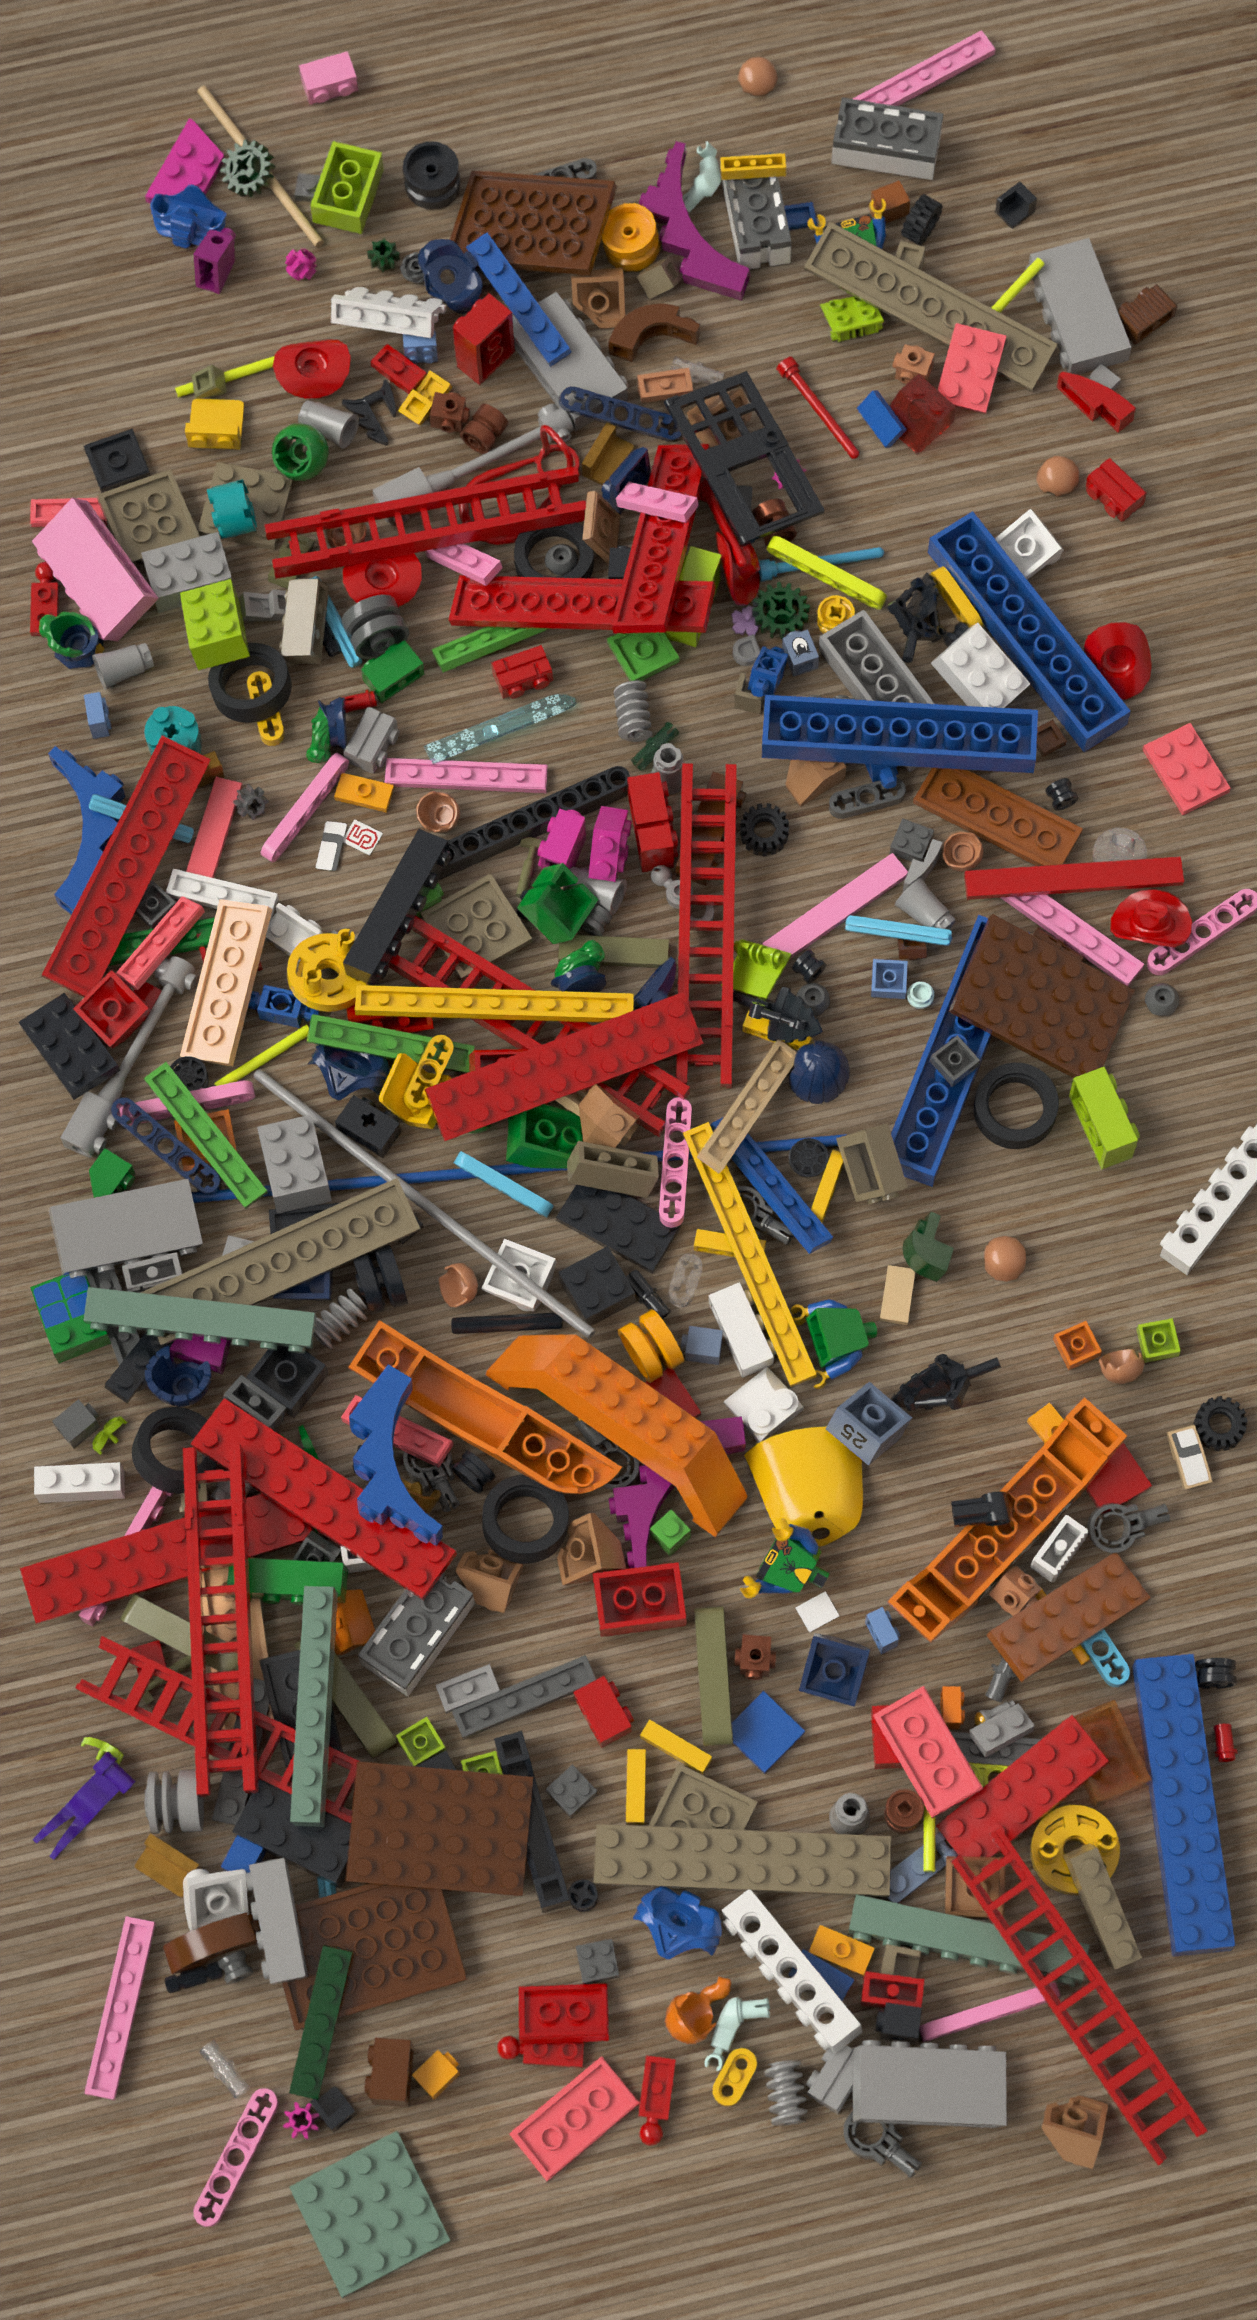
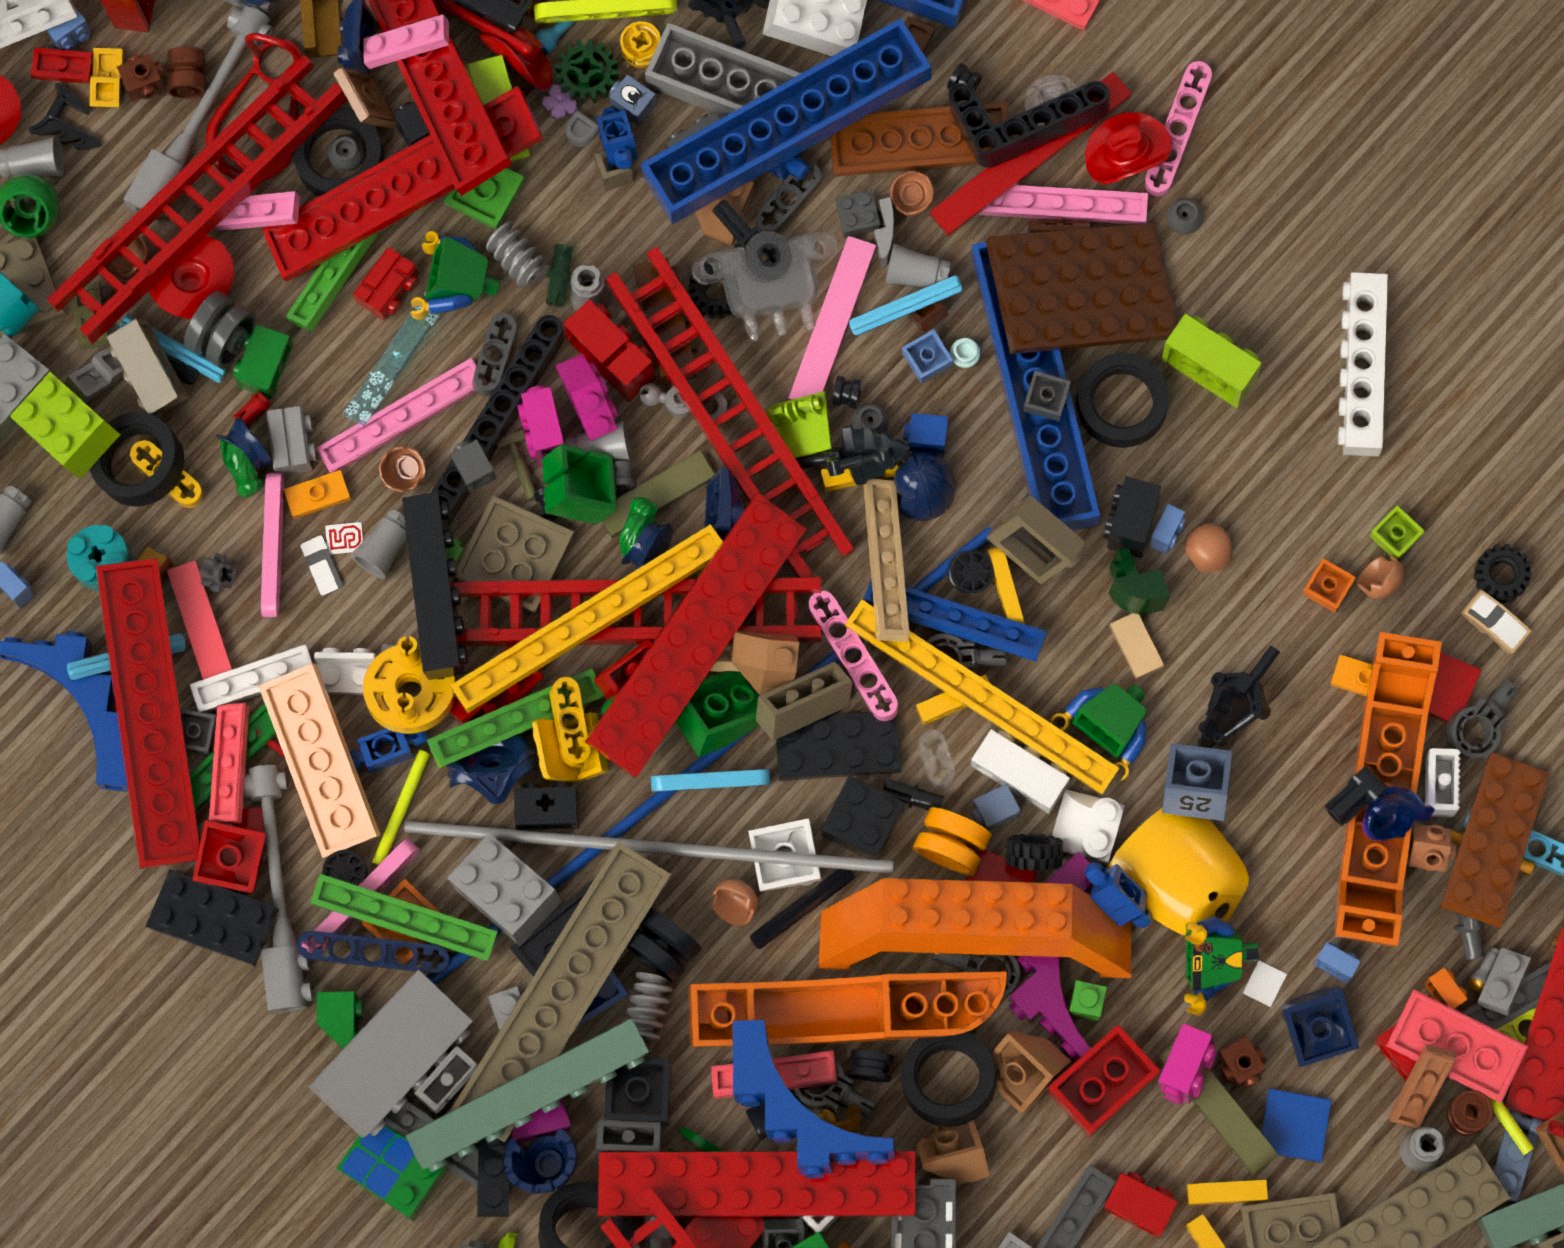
camera: 30 degrees left, 5 degrees up
none -> light grey plant [350,509,407,579]
none -> green torso [410,231,499,320]
none -> dark grey brick [450,440,497,492]
none -> dark grey beam [472,313,517,396]
none -> clear piece [692,200,837,342]
none -> blue brick [903,413,948,454]
none -> black beam [948,81,1110,168]
none -> black tyre [1006,833,1063,871]
none -> blue piece [1085,862,1152,928]
none -> black brick [1103,476,1161,558]
none -> medium blue piece [1149,504,1186,554]
none -> dark pink brick [1158,1023,1217,1105]
none -> clear blue hair [1362,786,1435,841]
none -> nougat tile [1389,1044,1457,1129]

